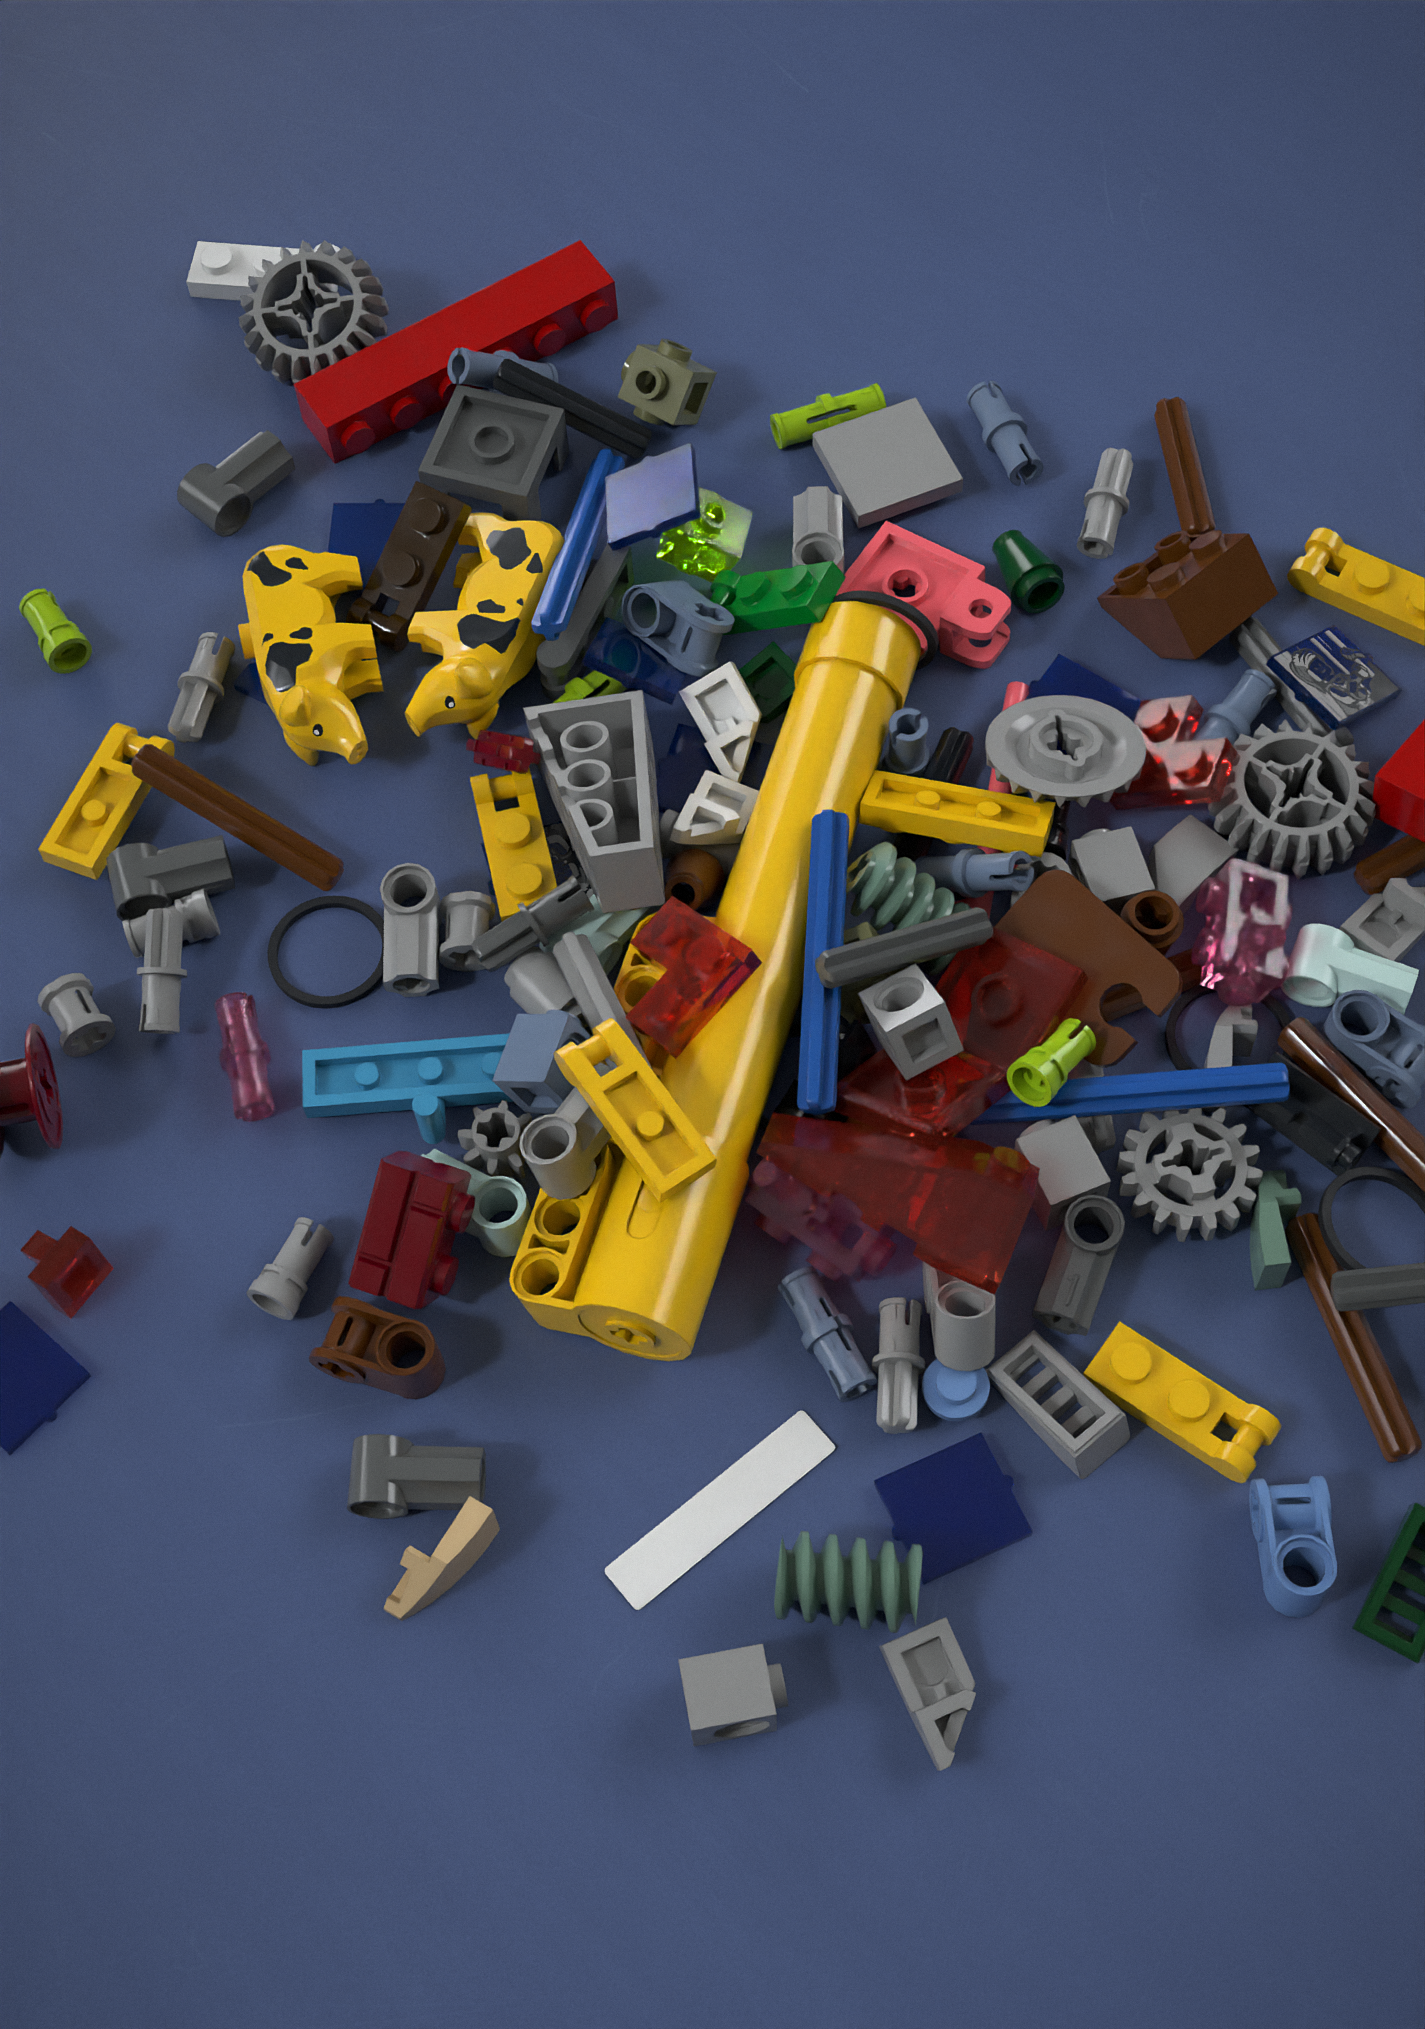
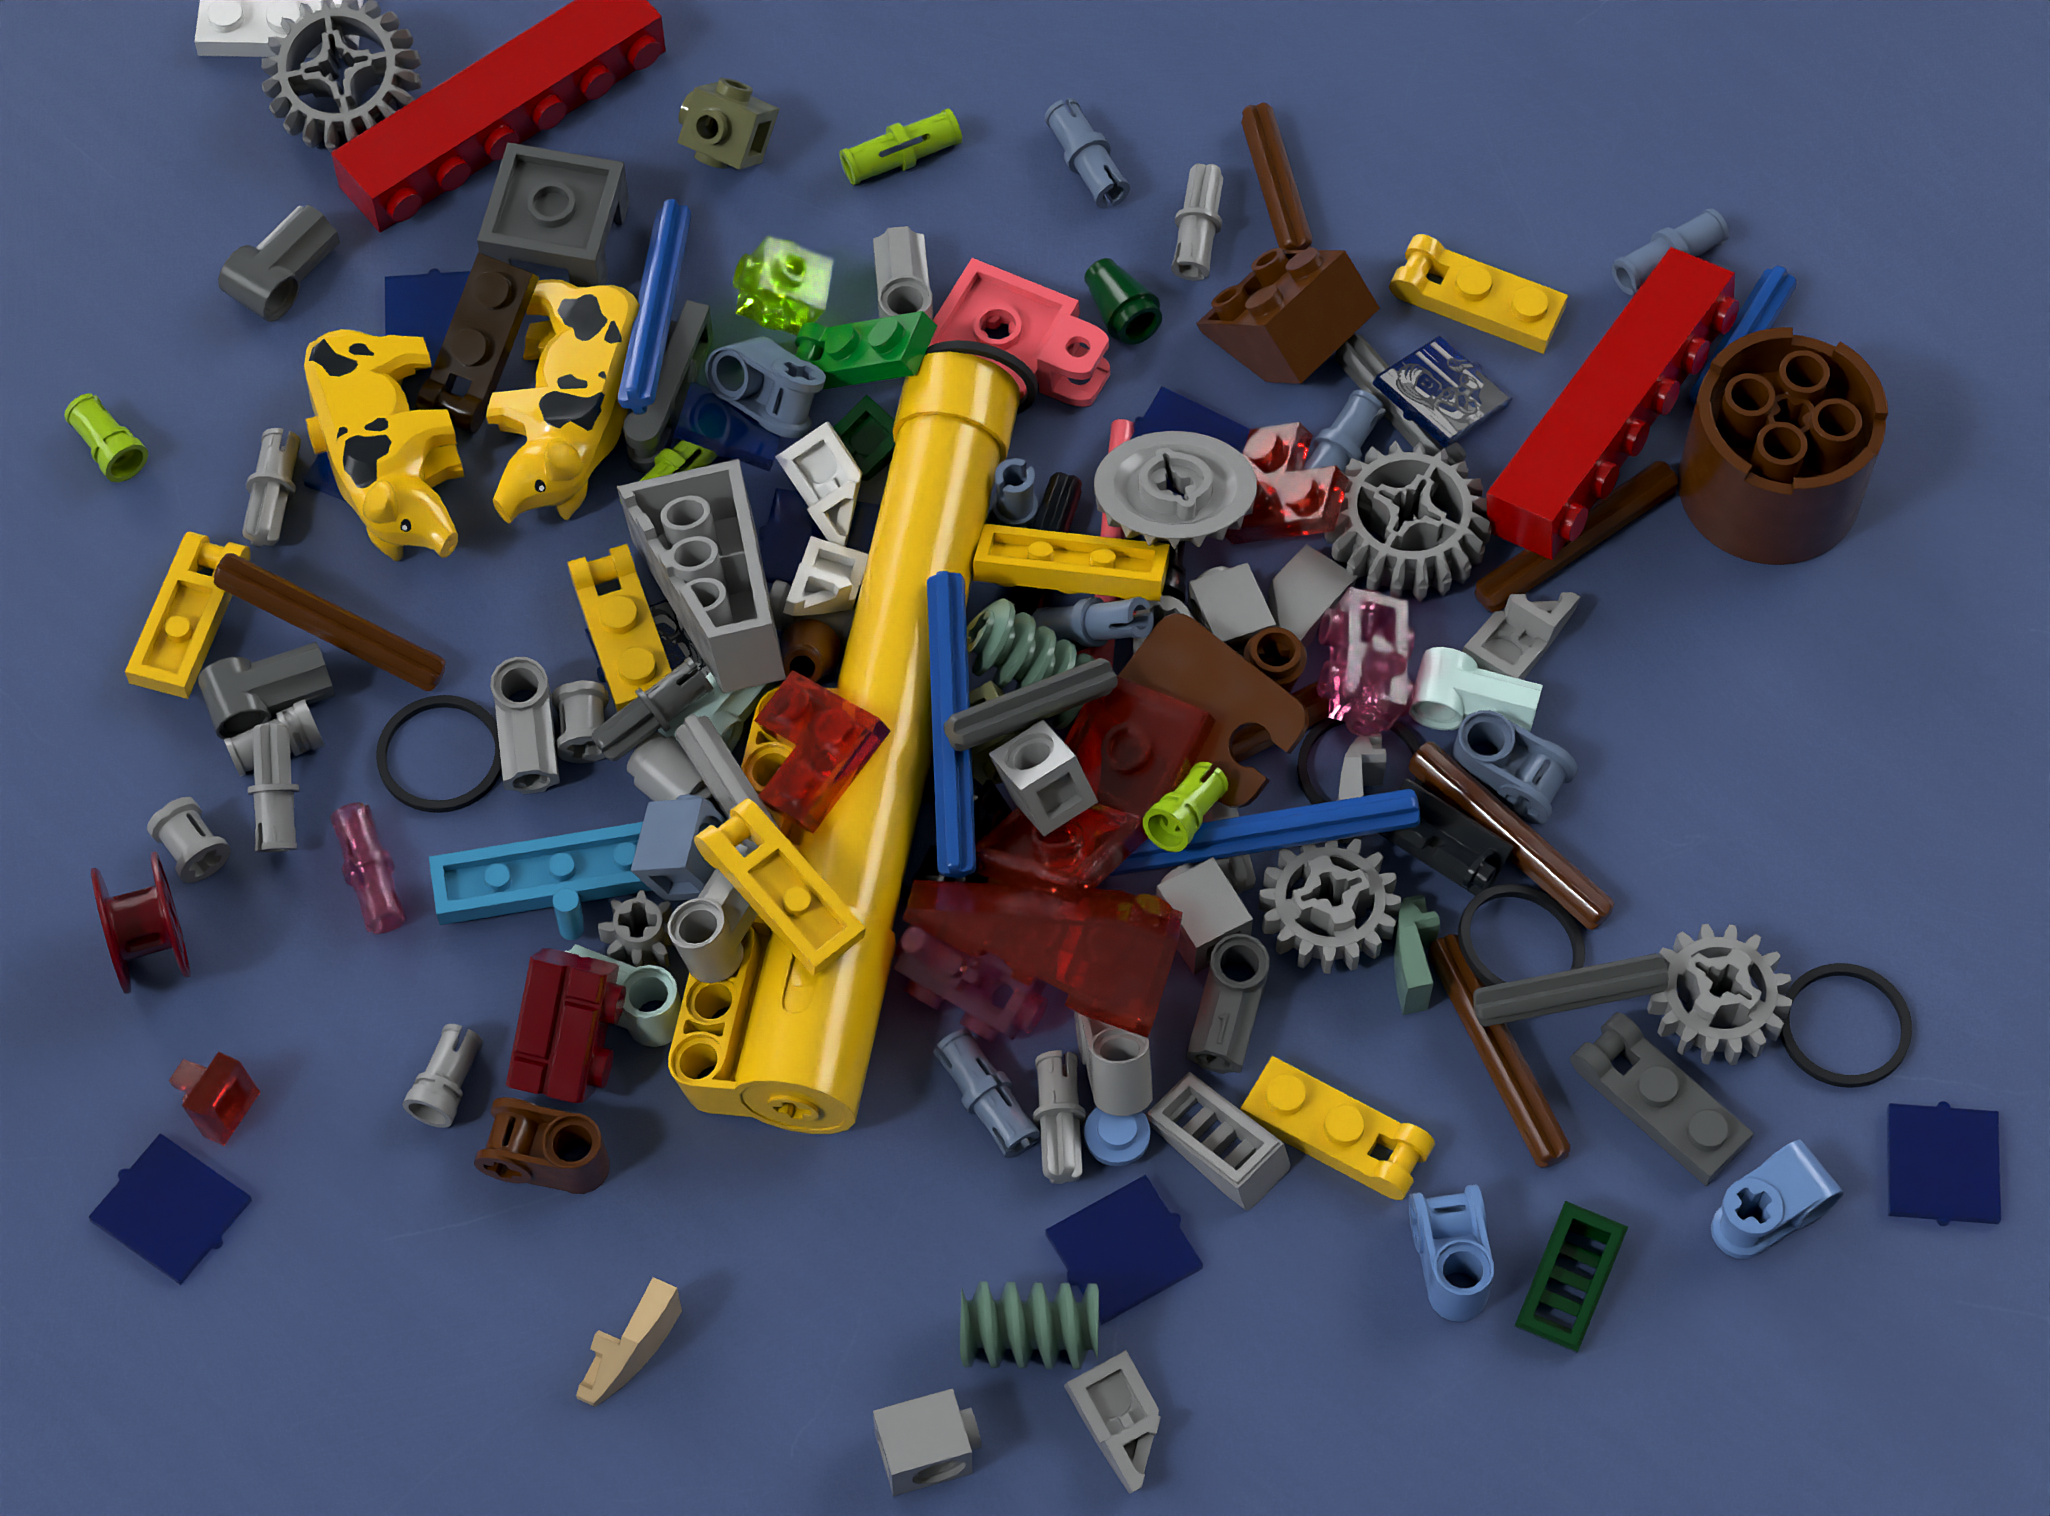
camera: 10 degrees left, 0 degrees up
dark grey piece [347,1434,486,1519] -> none
sand blue pin [447,347,558,396] -> none
dark red axle [466,730,541,774] -> none
black axle [492,359,652,459] -> none
clear blue piece [605,443,701,551] -> none
white sticker [605,1411,835,1610] -> none
light grey tile [813,397,963,529] -> none

